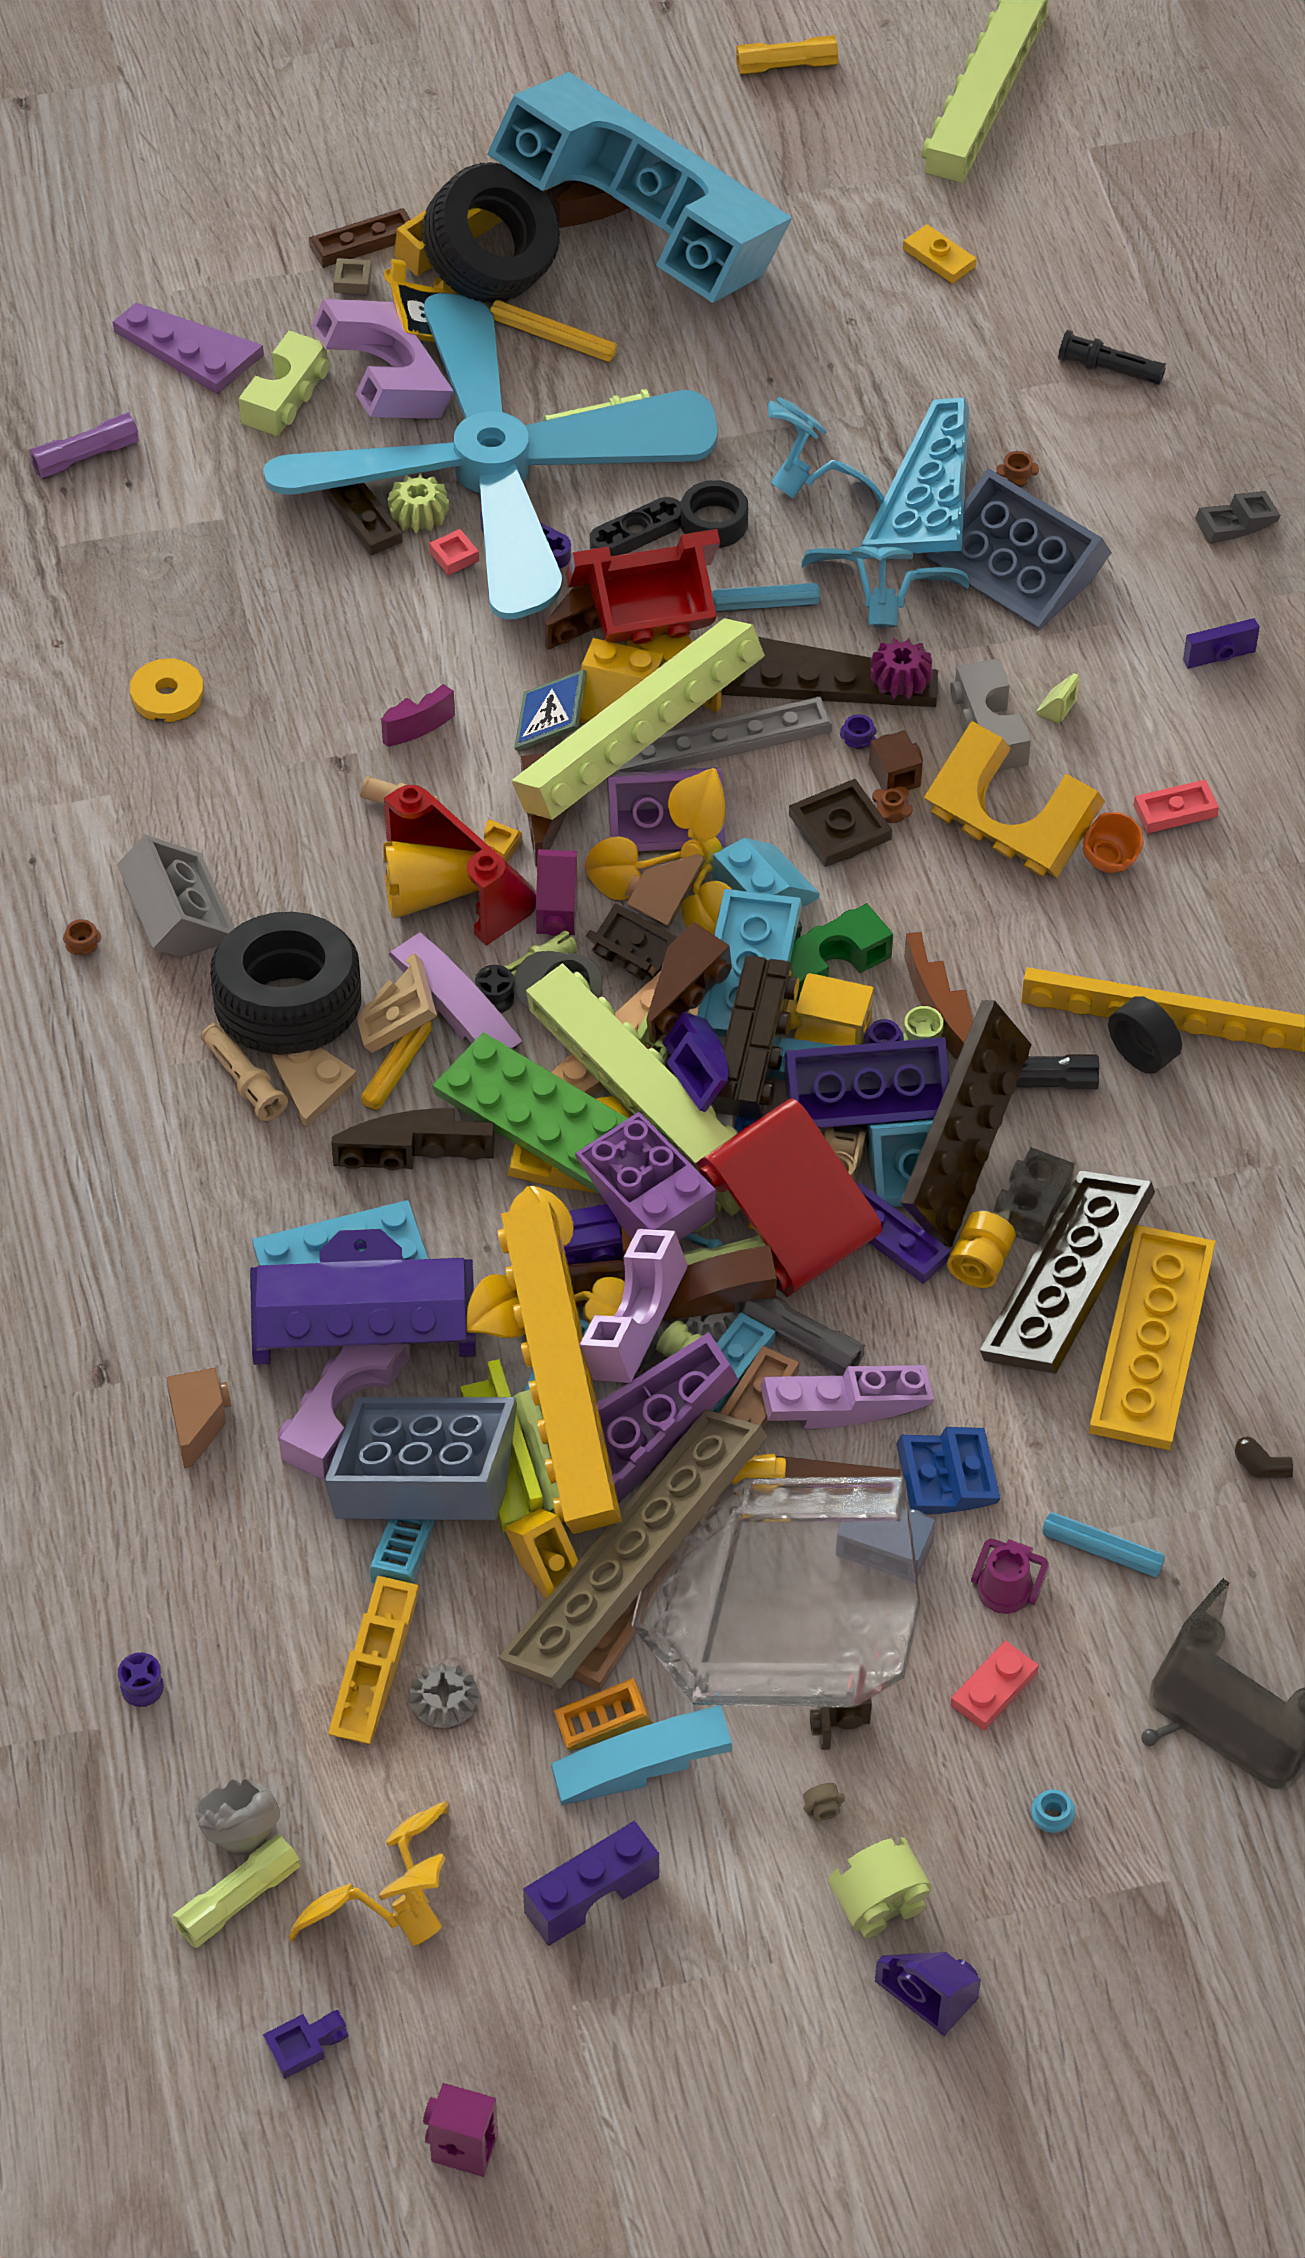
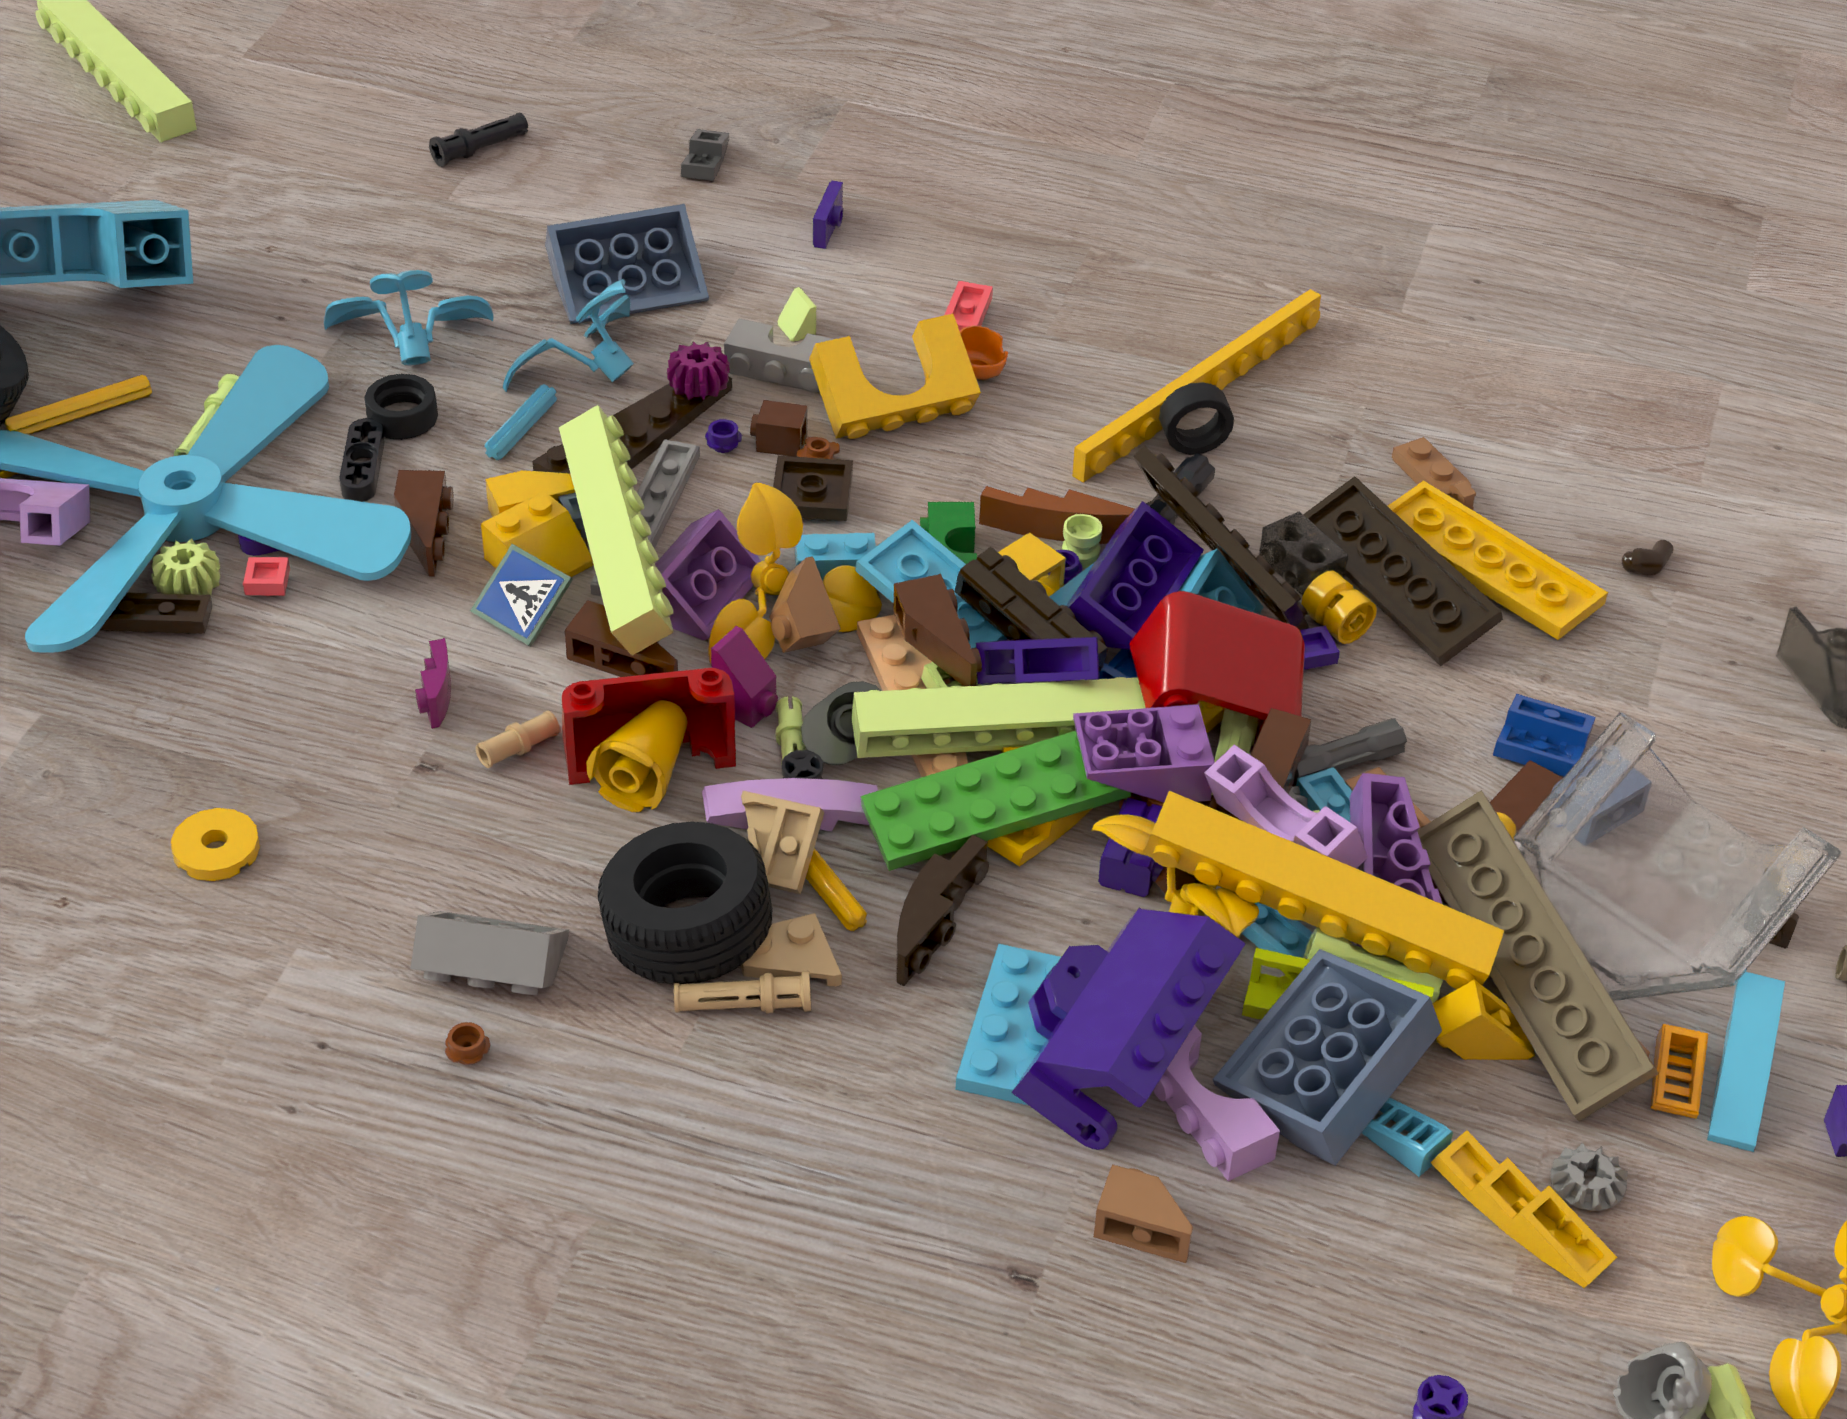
camera: 60 degrees left, 10 degrees down
red windscreen [566,529,720,644] -> none
dark brown bracket [586,903,677,980] -> none
lavender slope [760,1365,934,1429] -> none
medium azure wing [861,397,969,553] -> none
yellow plate [903,224,977,284] -> none
coral plate [950,1640,1039,1731] -> none
magenta piece [971,1539,1049,1614] -> none
dark orange plate [996,451,1039,487] -> none
medium azure axle [1043,1512,1165,1577] -> none
none -> medium nougat hinge [1392,437,1476,510]

